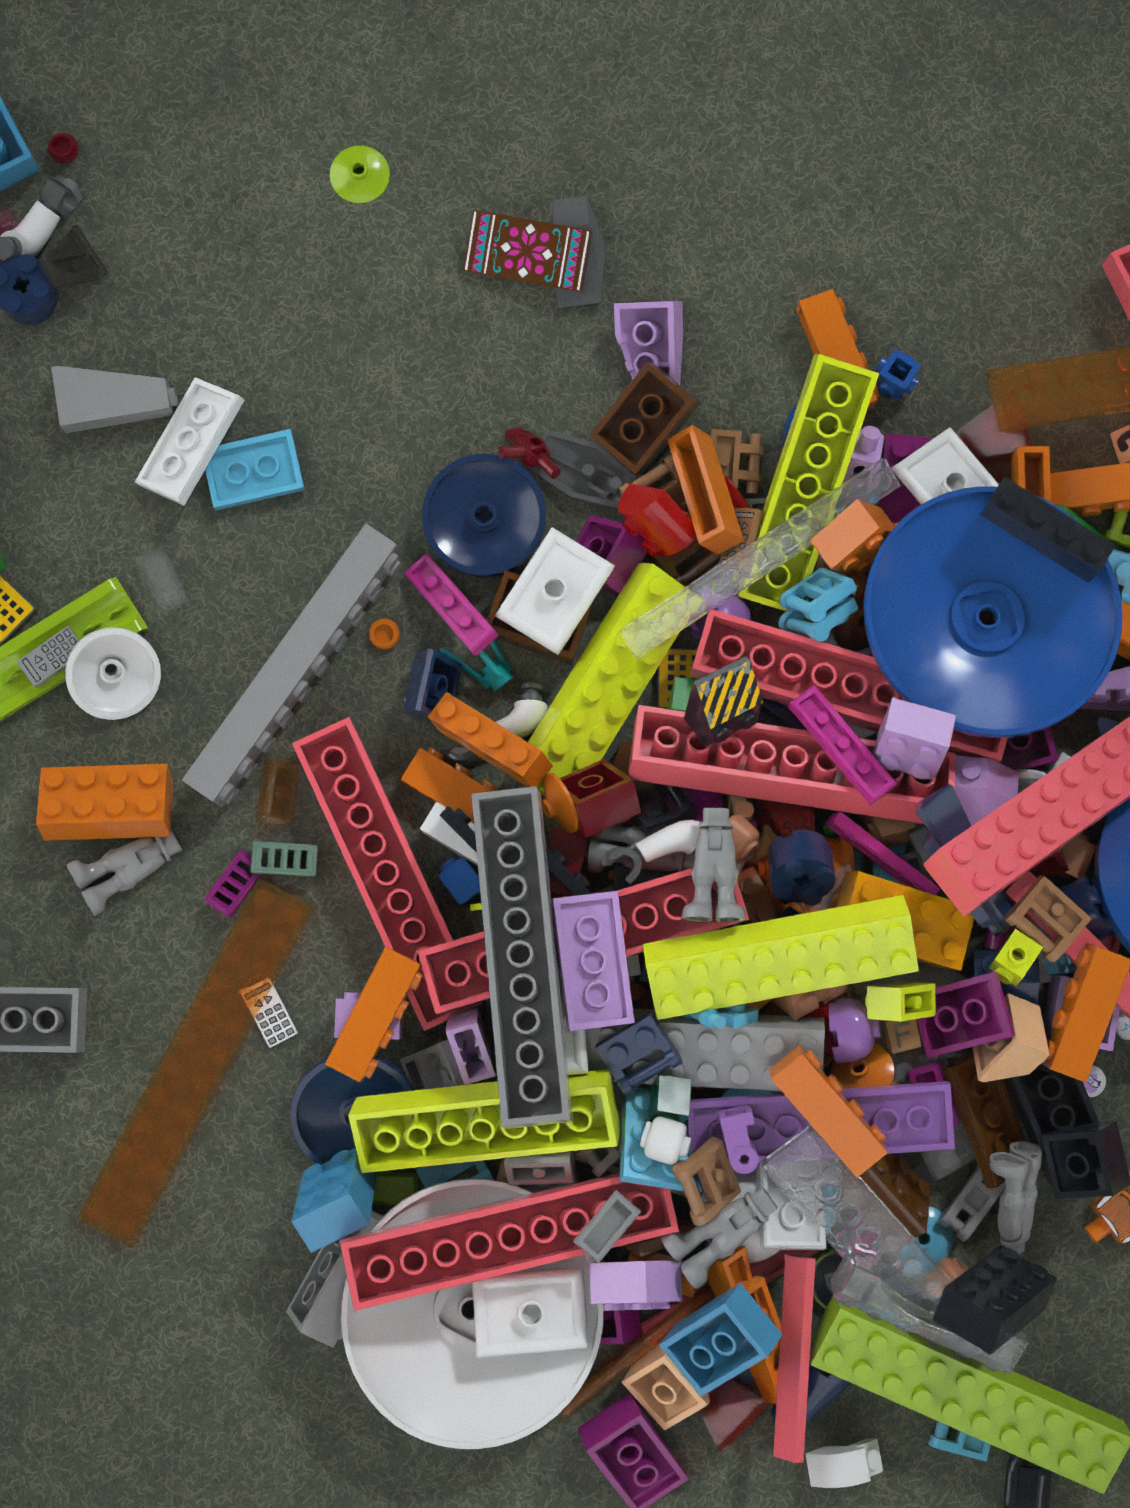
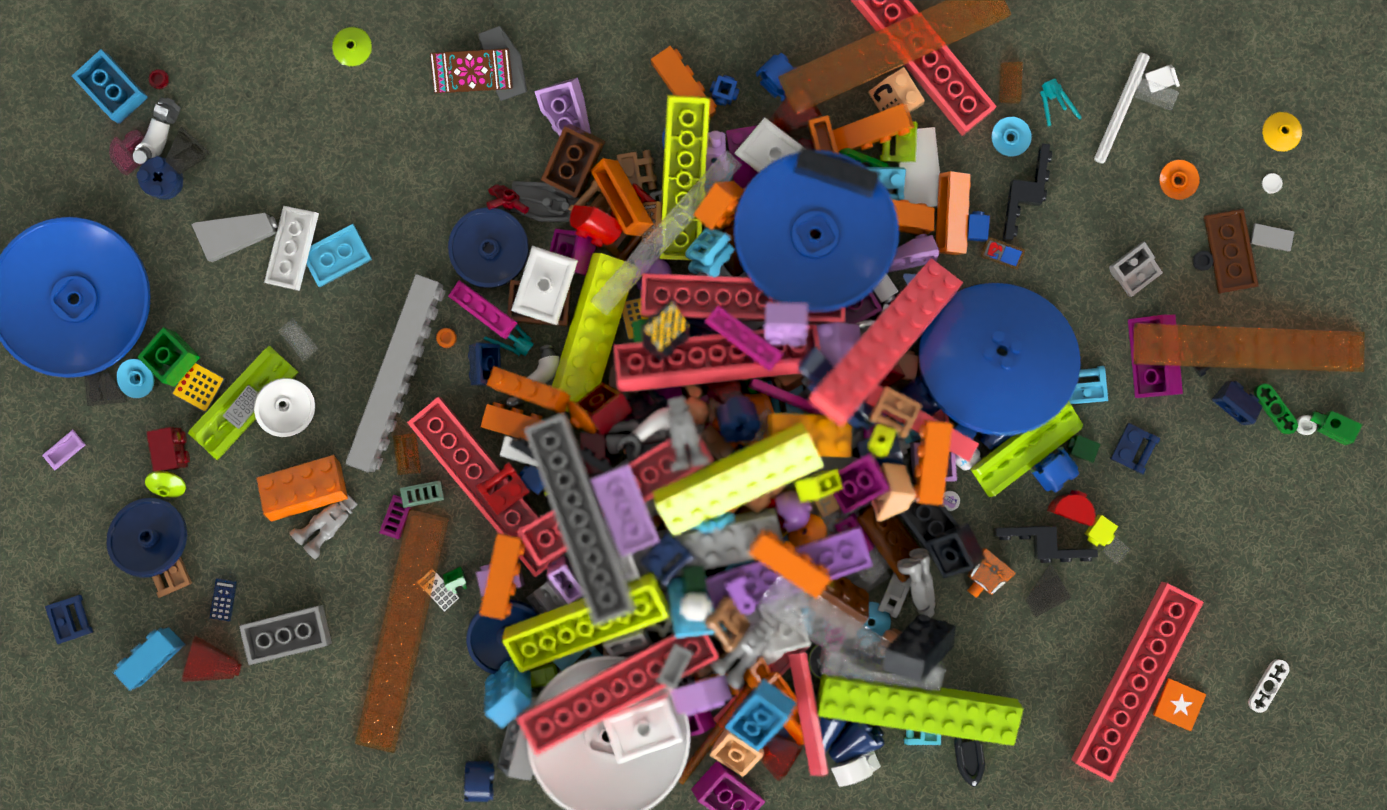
camera: 10 degrees left, 5 degrees up
none -> green tile [443,567,467,594]
none -> dark blue brick [464,761,494,802]
none -> red plate [476,463,530,515]
none -> blue brick [756,53,803,101]
none -> dark blue cone [828,721,885,764]
none -> white brick [872,273,898,304]

